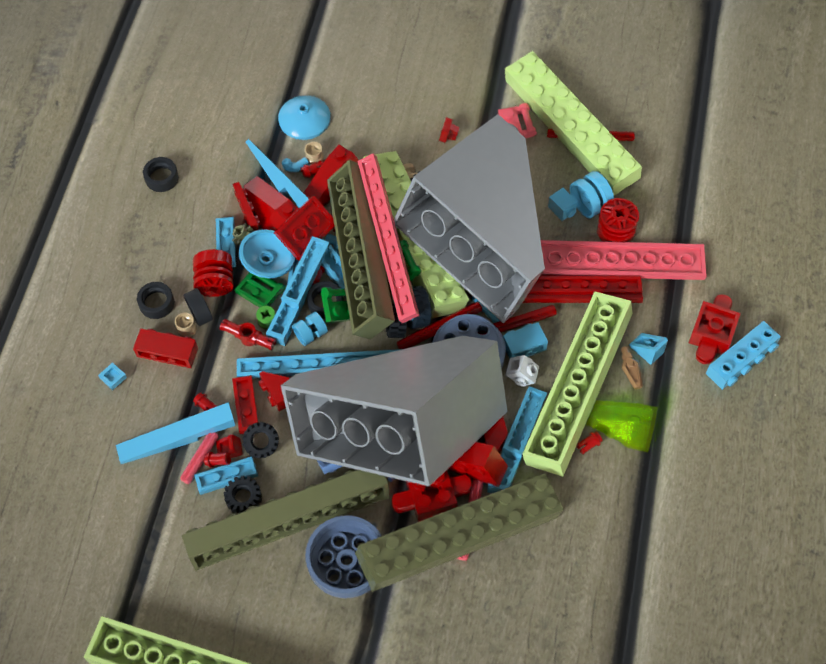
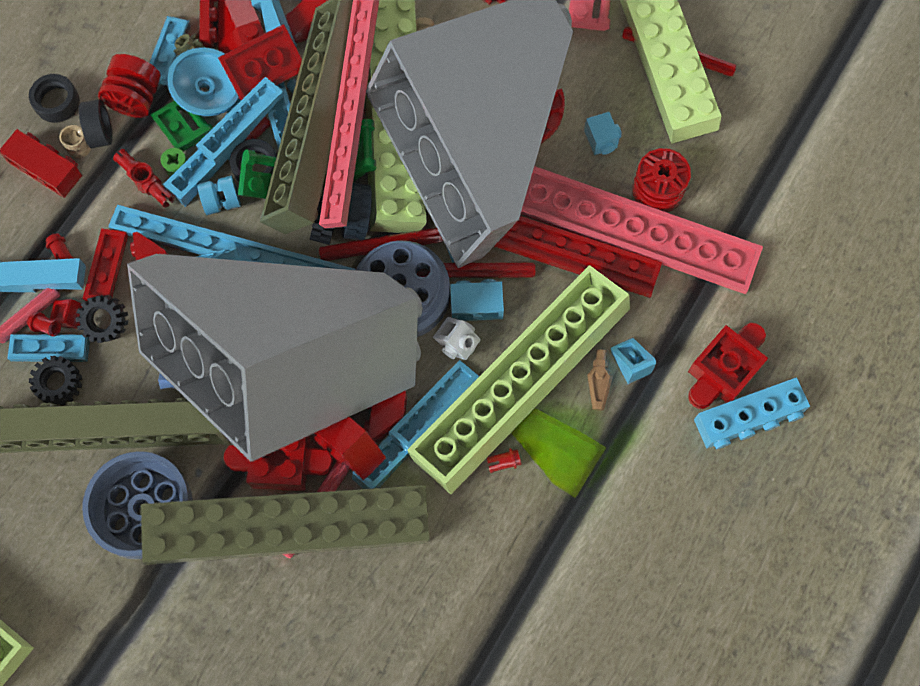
camera: 20 degrees right, 10 degrees up
medium azure wheel [569,171,614,219] -> none

